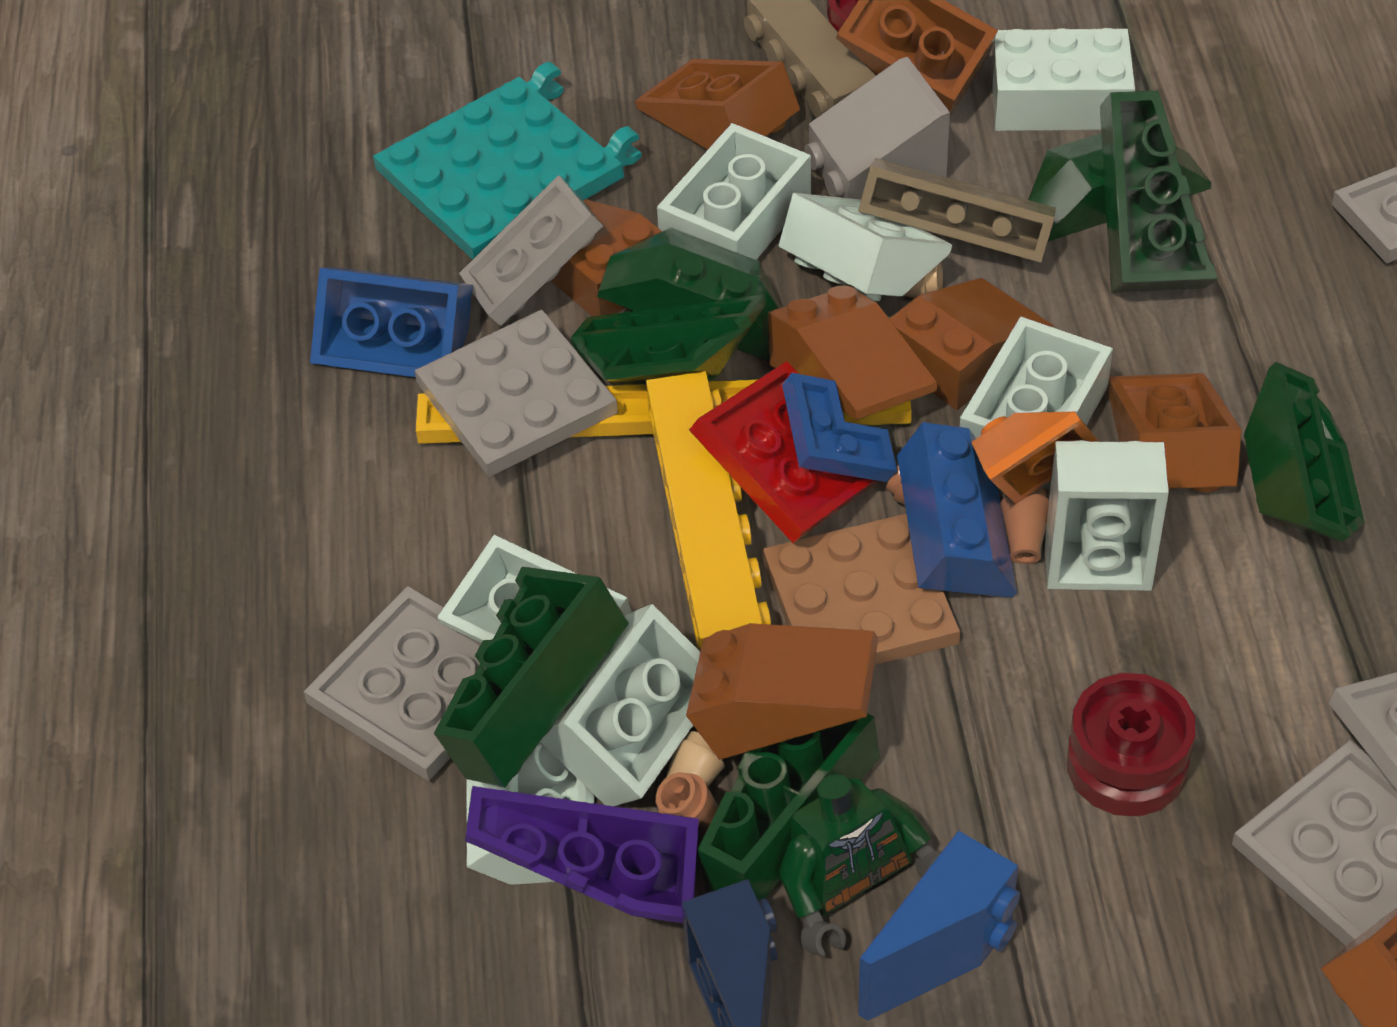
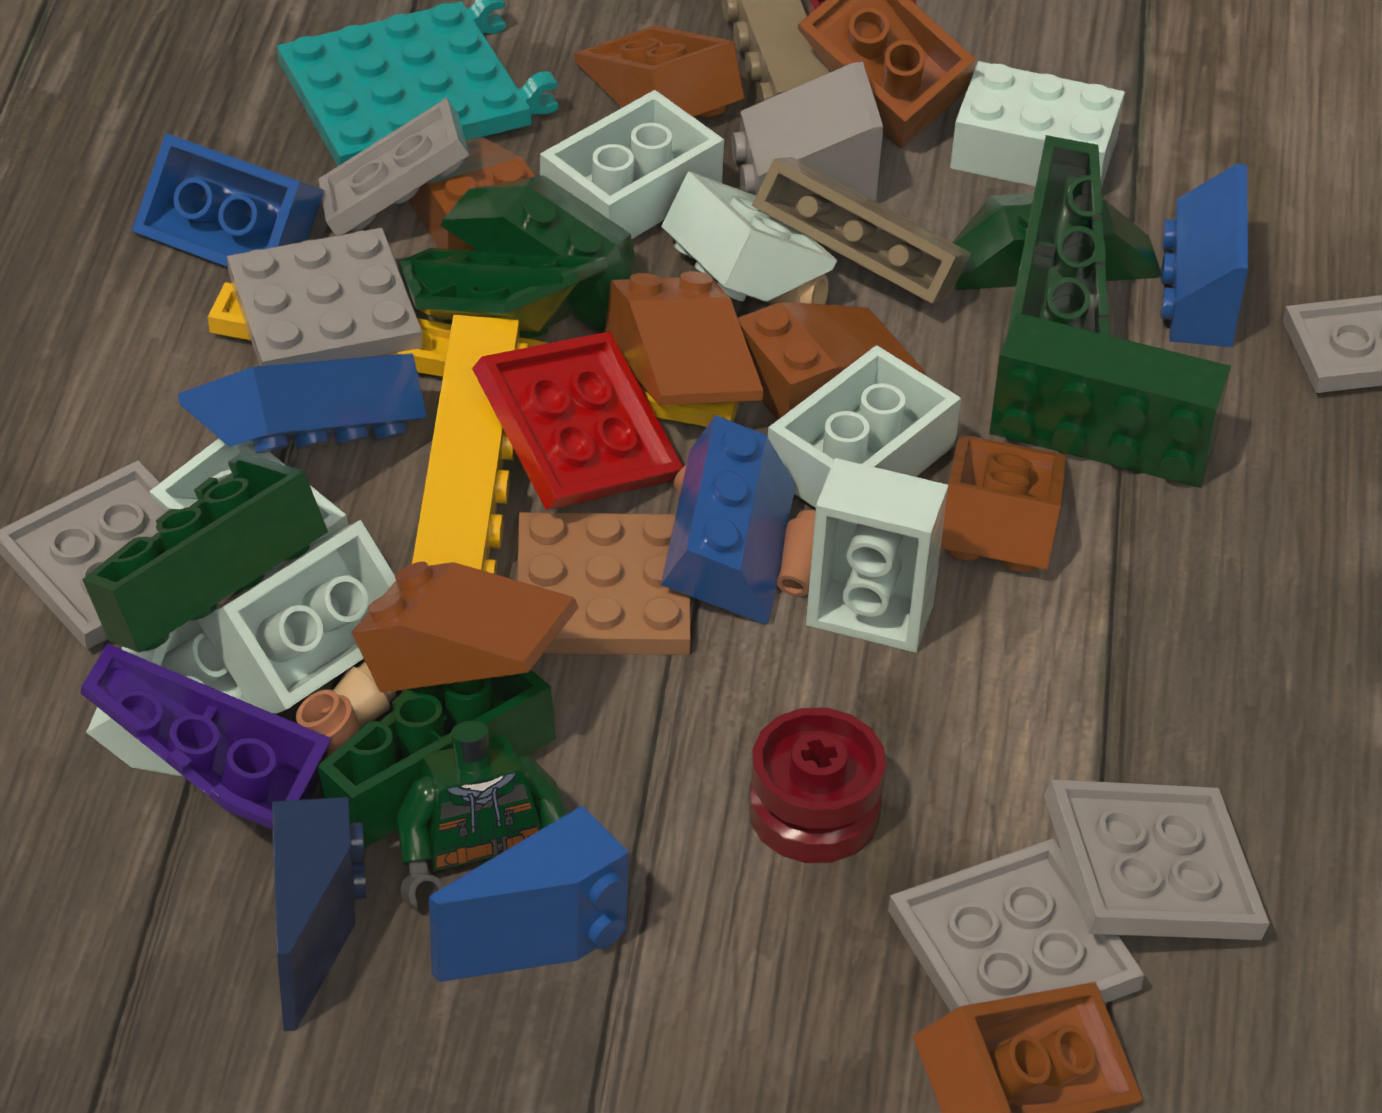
camera: 10 degrees right, 5 degrees down
blue plate [782,373,897,482] -> none
orange slope [971,411,1099,504] -> none
dark green wedge [1244,362,1365,542] -> none
none -> blue slope [178,353,427,454]
none -> dark green brick [989,313,1231,488]
none -> blue slope [1160,164,1248,347]

